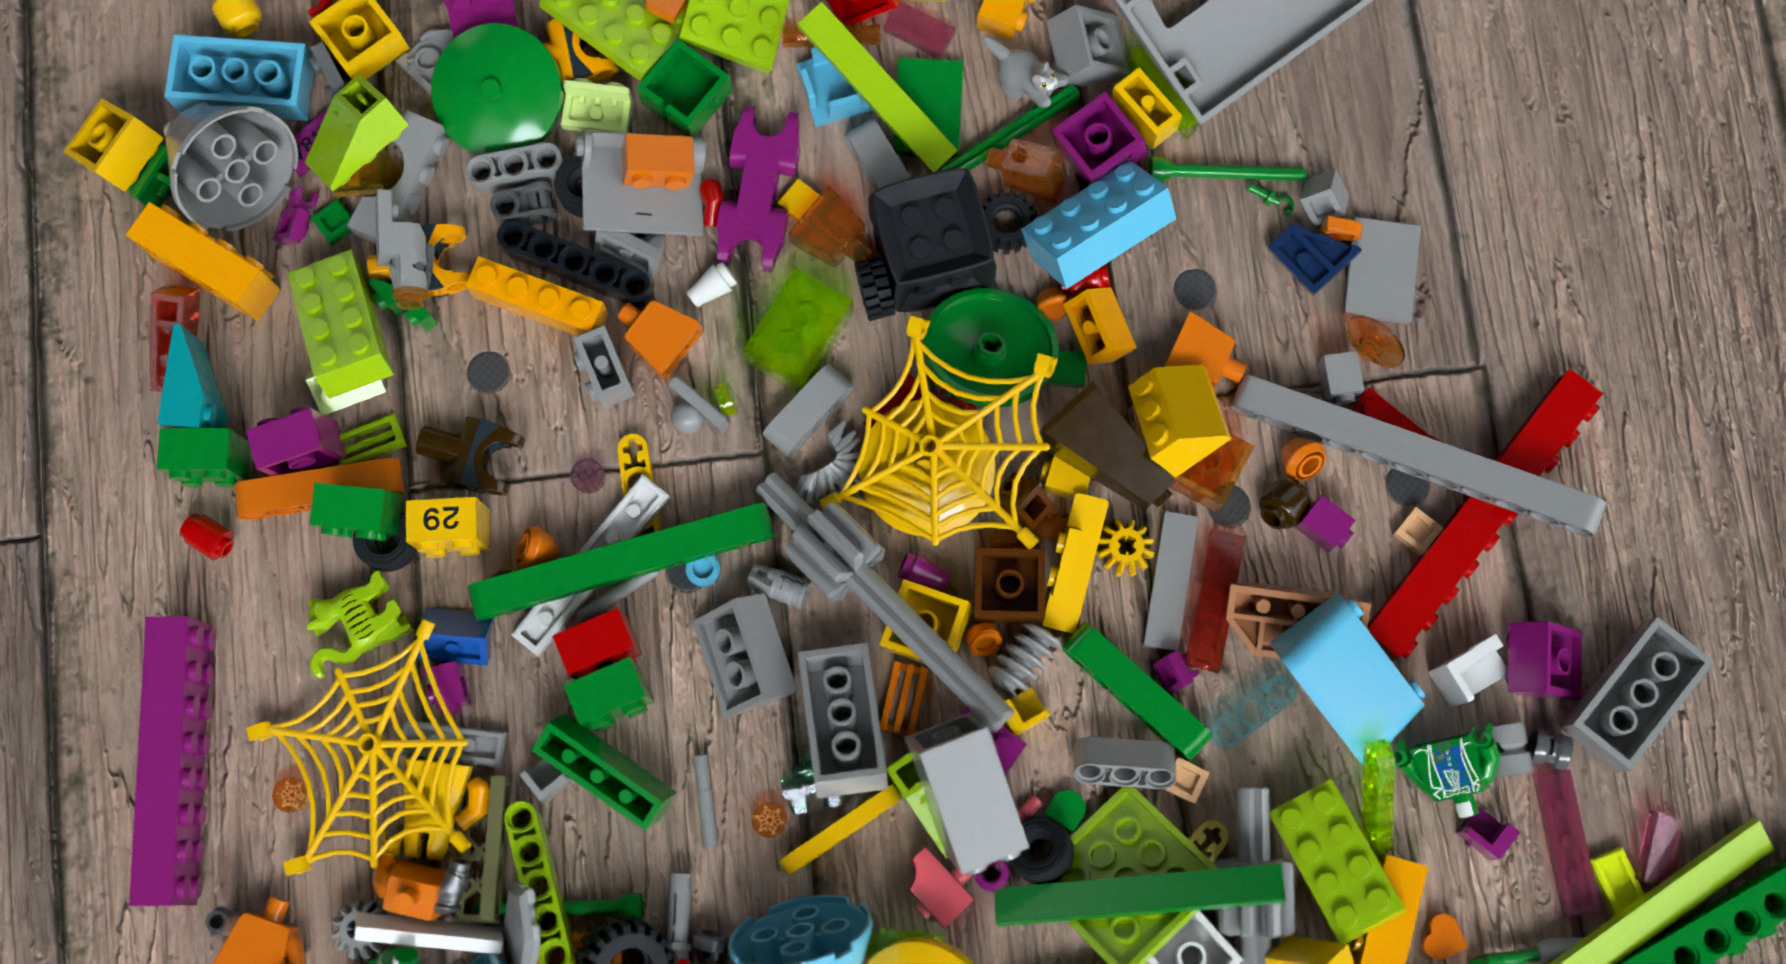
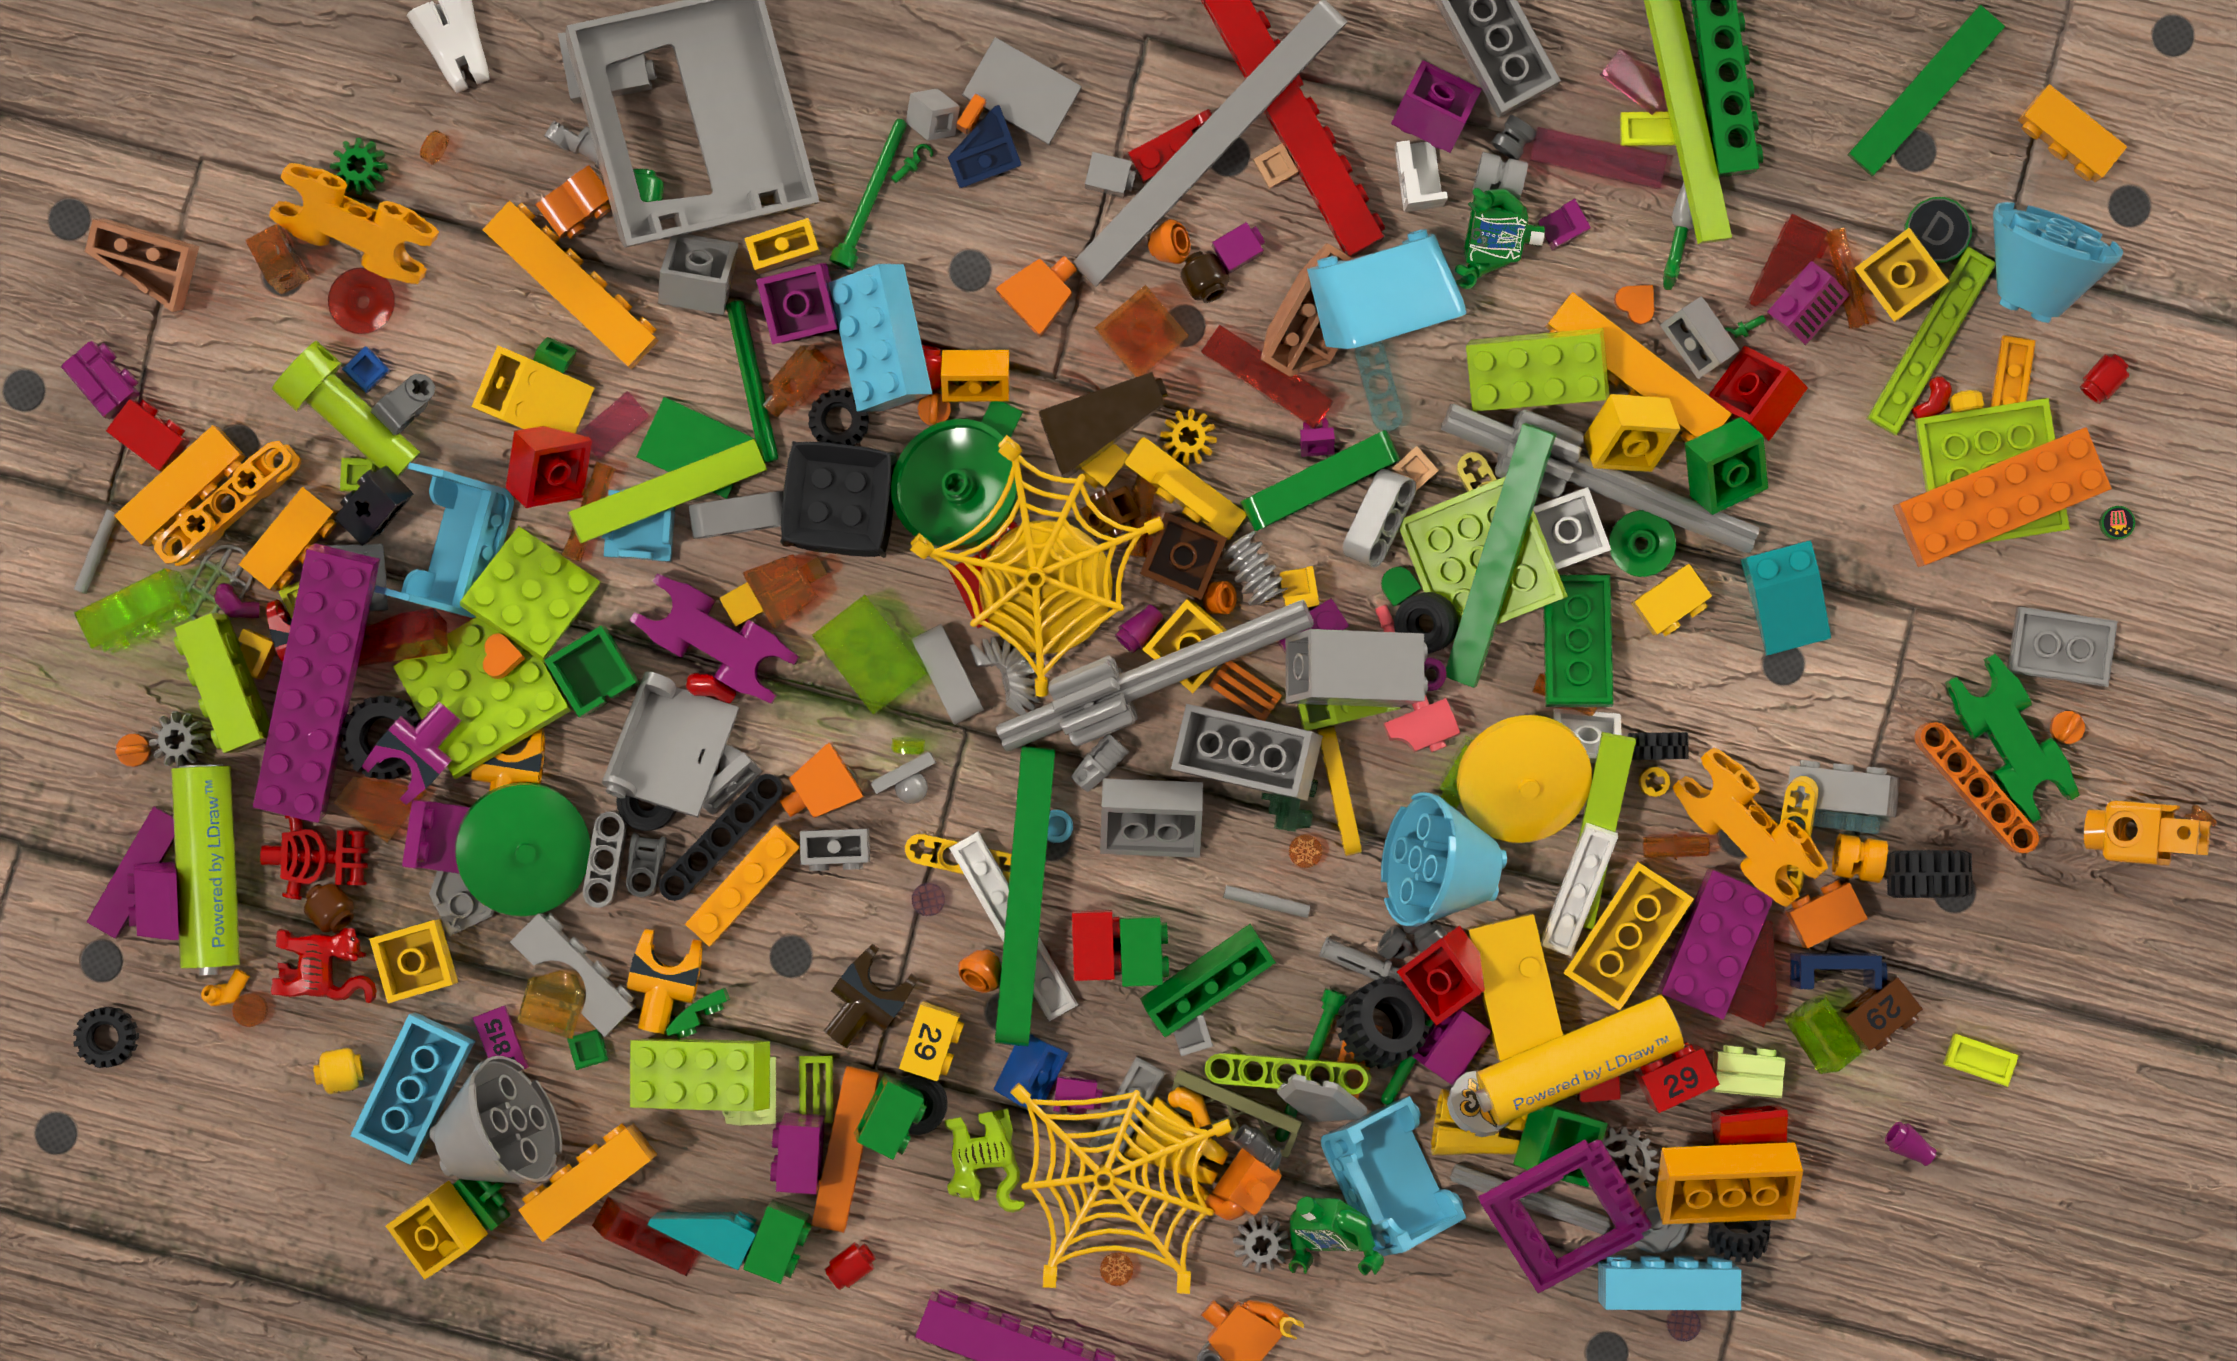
camera: 70 degrees left, 10 degrees up
magenta plate [273,186,318,245] -> none
lime slope [305,74,409,192] -> none
dark grey wing [308,42,346,101] -> none
white tile [355,912,503,954] -> none
light grey plate [375,189,435,310] -> none
yellowish green bracket [561,78,633,132] -> none
light grey piece [576,572,660,622] -> none
orange brick [621,133,695,190] -> none
white cone [686,262,738,308] -> none
black tyre [854,256,896,321] -> none
light grey animal [982,35,1069,108] -> none
yellow slope [1128,364,1231,477] -> none
clear neon green tile [1129,45,1198,139] -> none
light grey tile [1143,511,1199,652] -> none
clear orange dish [1345,315,1405,368] -> none
clear neon green beam [1362,738,1395,856] -> none

